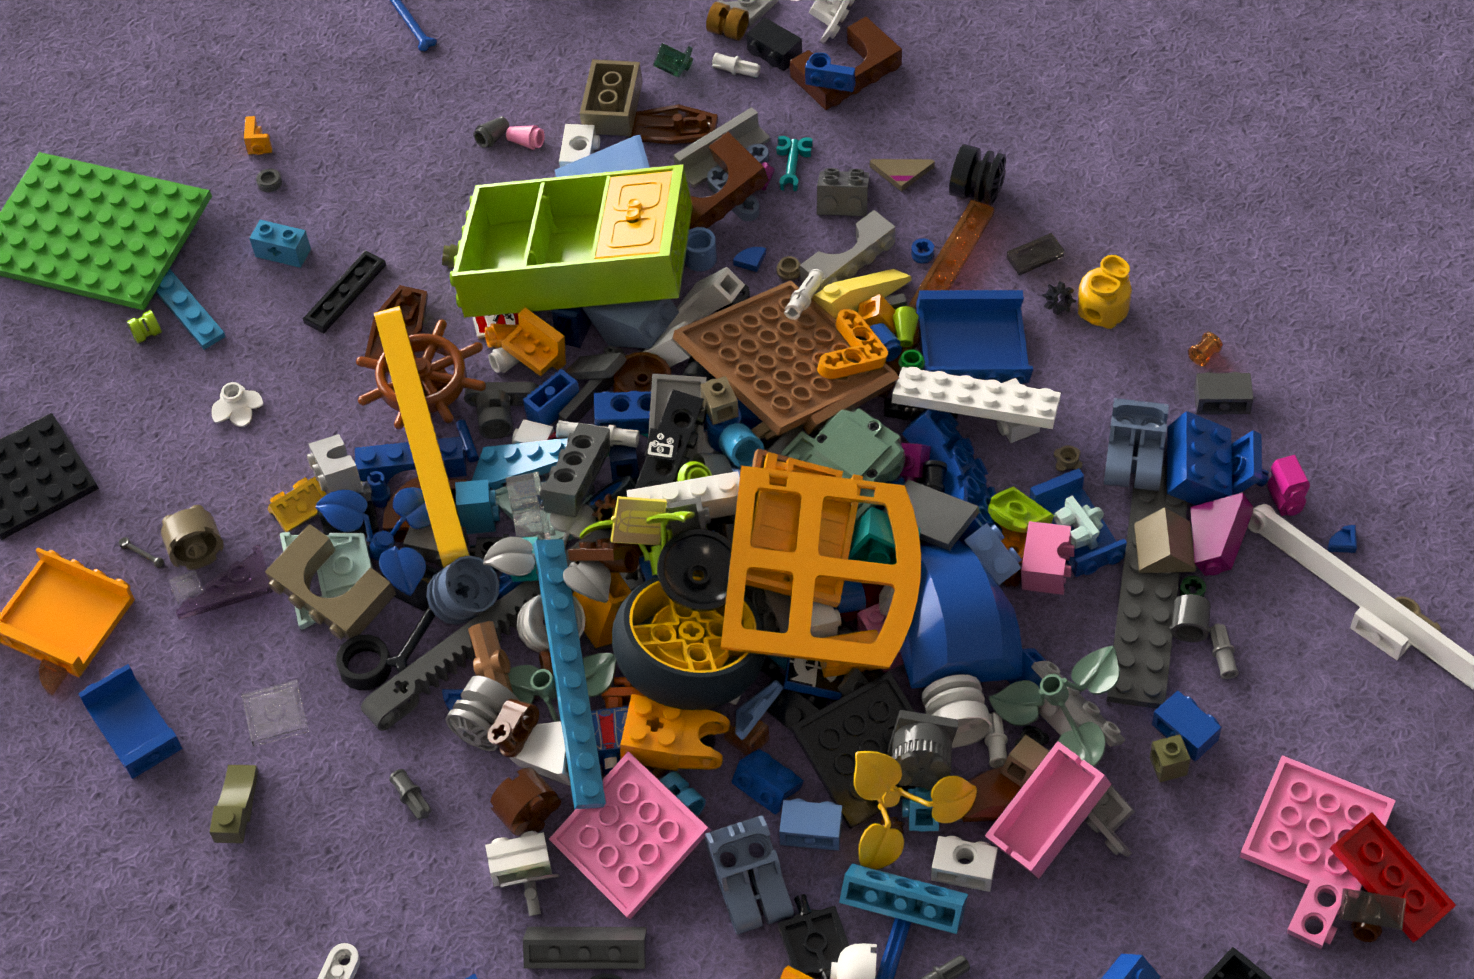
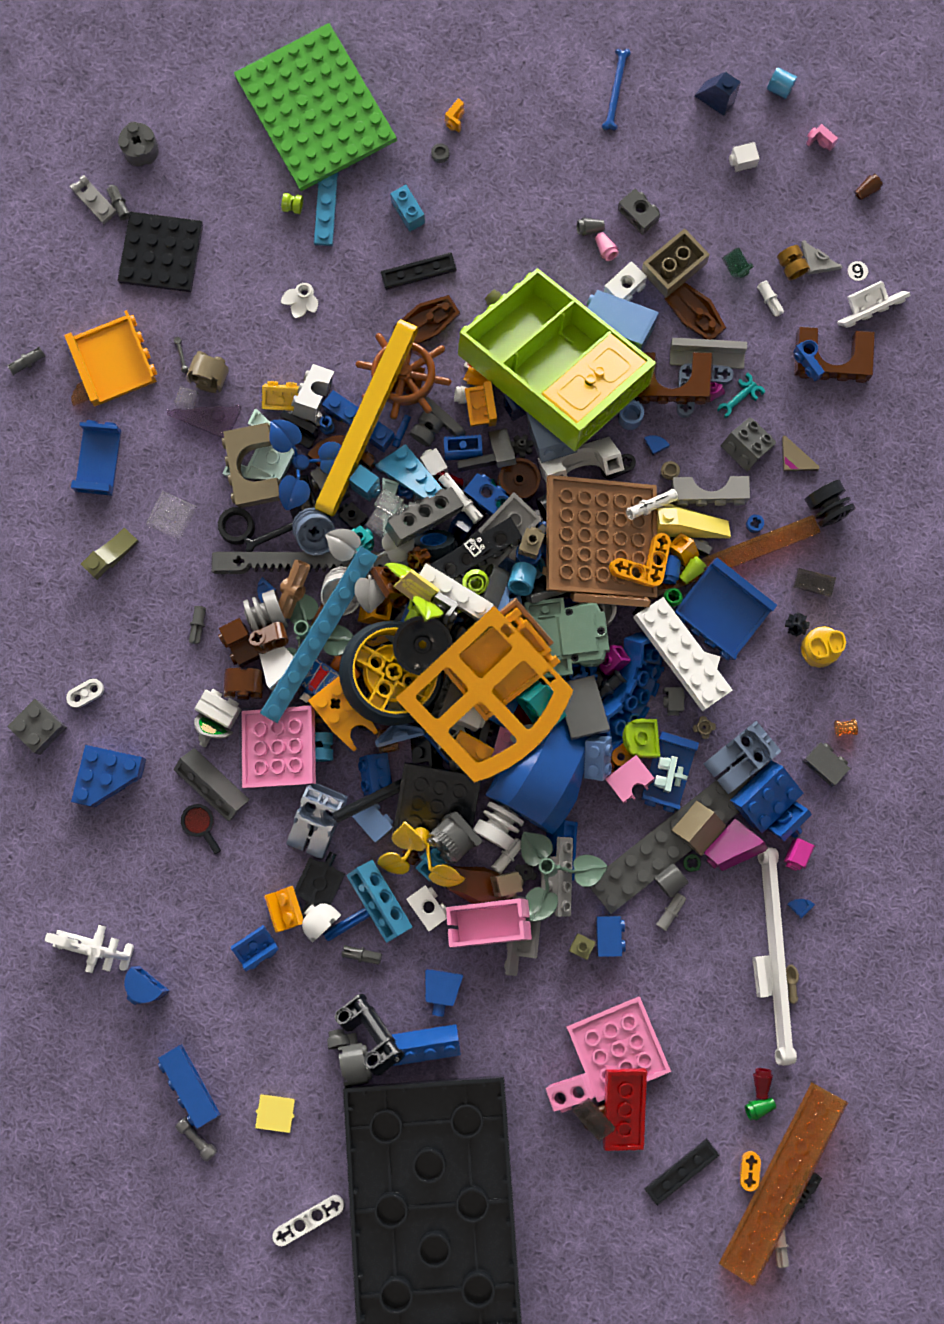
camera: 40 degrees right, 25 degrees up
black brick [746,17,802,71] -> none
none -> reddish brown brick [218,617,260,668]
none -> black axle [332,778,402,823]
none -> blue torso [425,969,463,1017]
none -> dark grey brick [618,188,660,235]
none -> dark grey brick [663,687,684,716]

